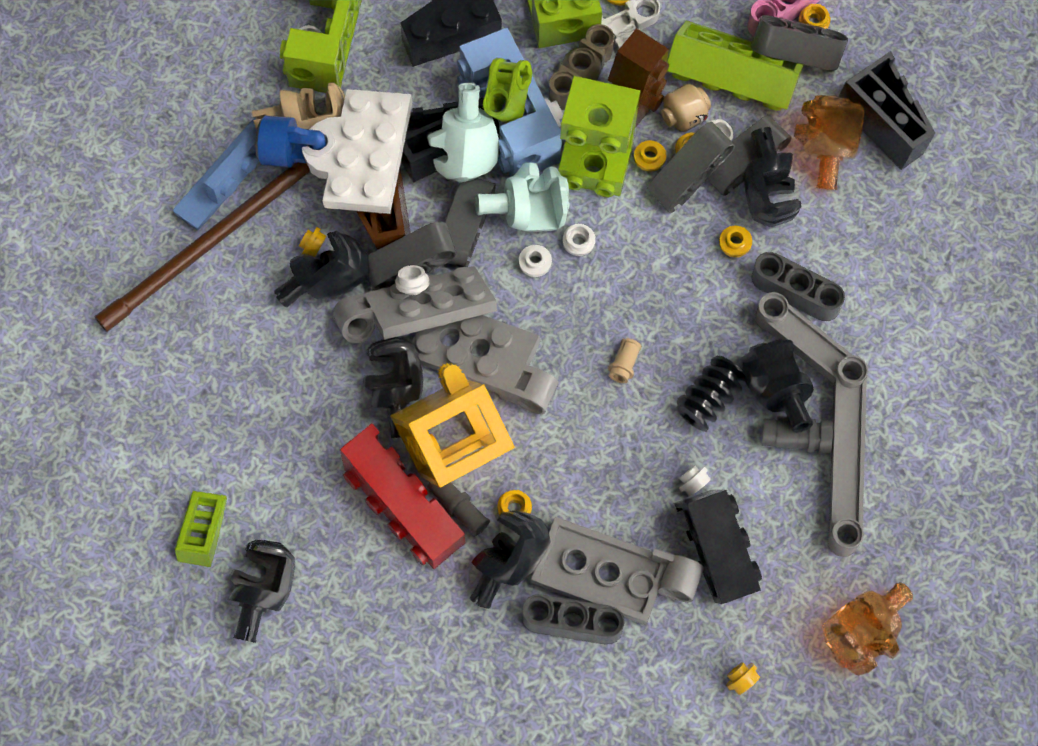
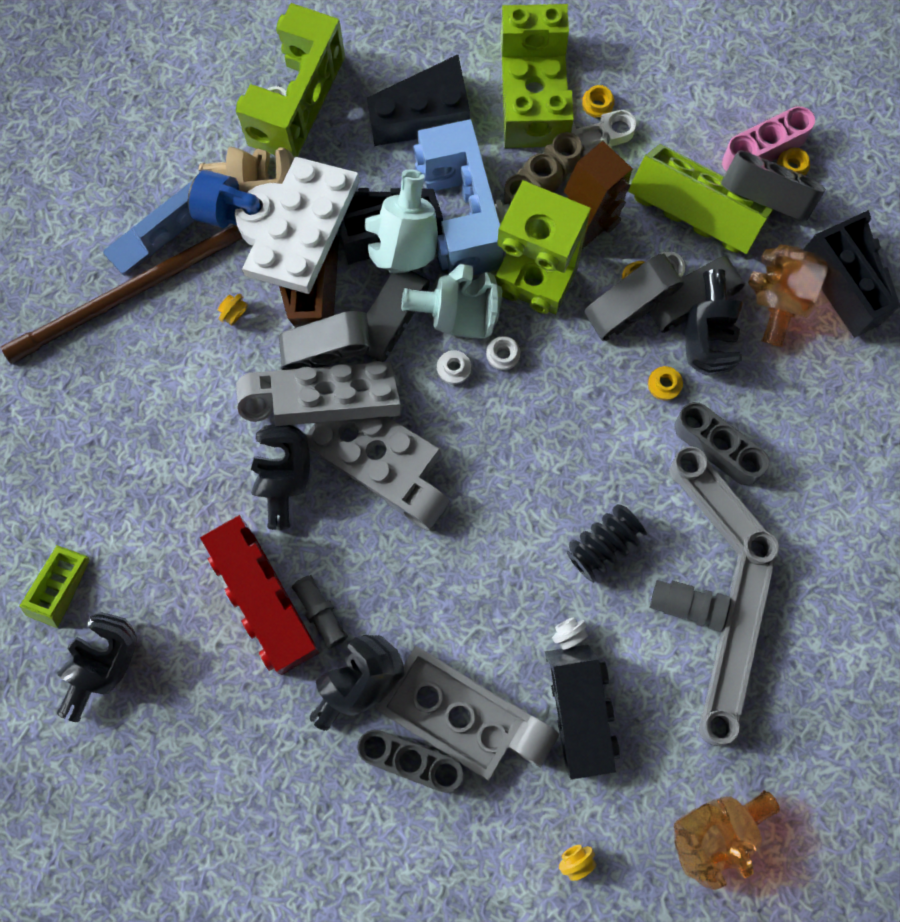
camera: 15 degrees right, 5 degrees up
black piece [274,231,369,307] -> none
yellow piece [390,362,515,488] -> none
white plate [395,265,429,295] -> none
lime piece [483,58,532,123] -> none
yellow plate [497,490,532,516] -> none
tan pin [608,338,642,383] -> none
yellow plate [634,140,667,172] -> none
tan head [661,84,711,132] -> none
black piece [738,339,814,433] -> none

